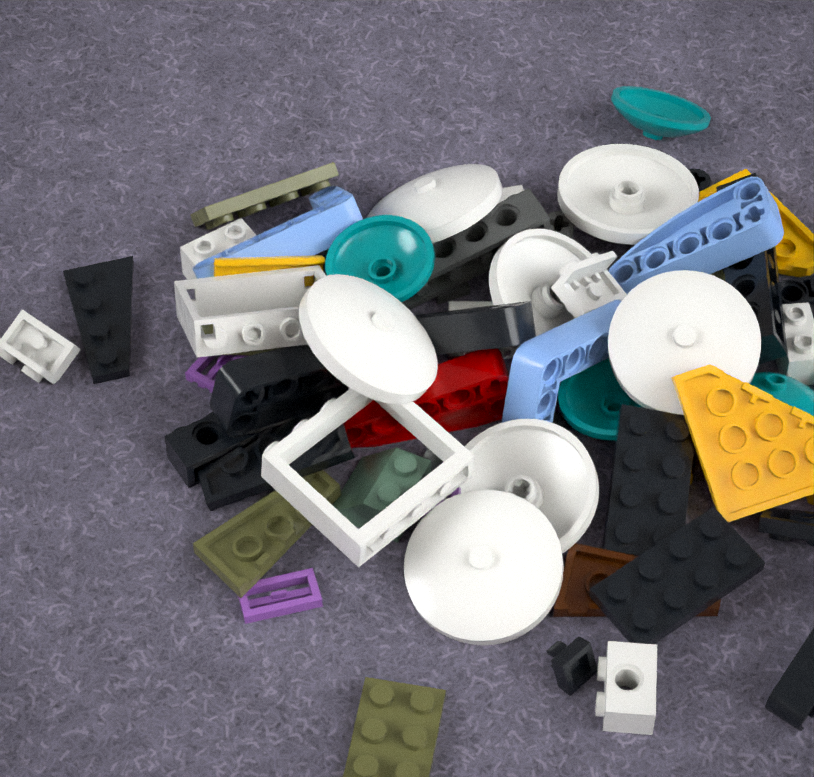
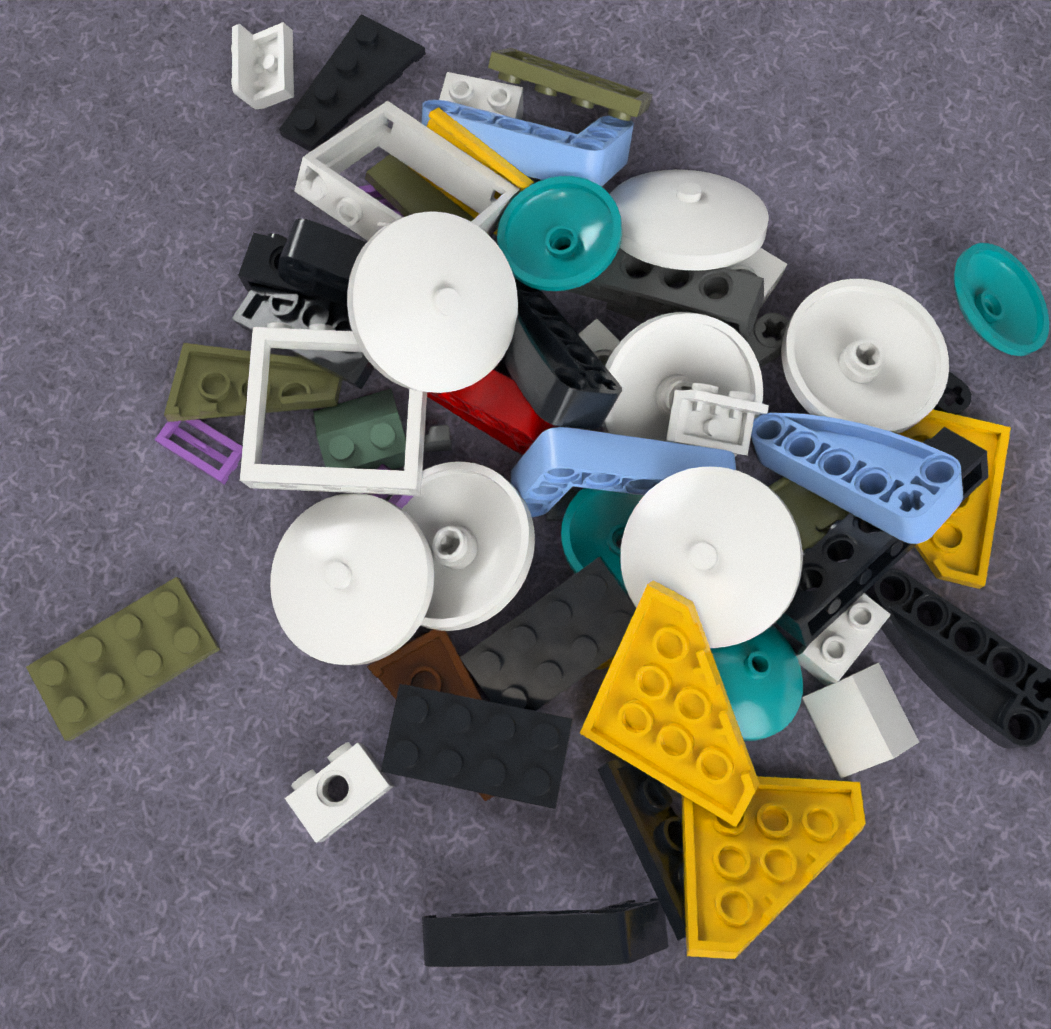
camera: 50 degrees right, 25 degrees up
black tile [546,636,597,696] -> none

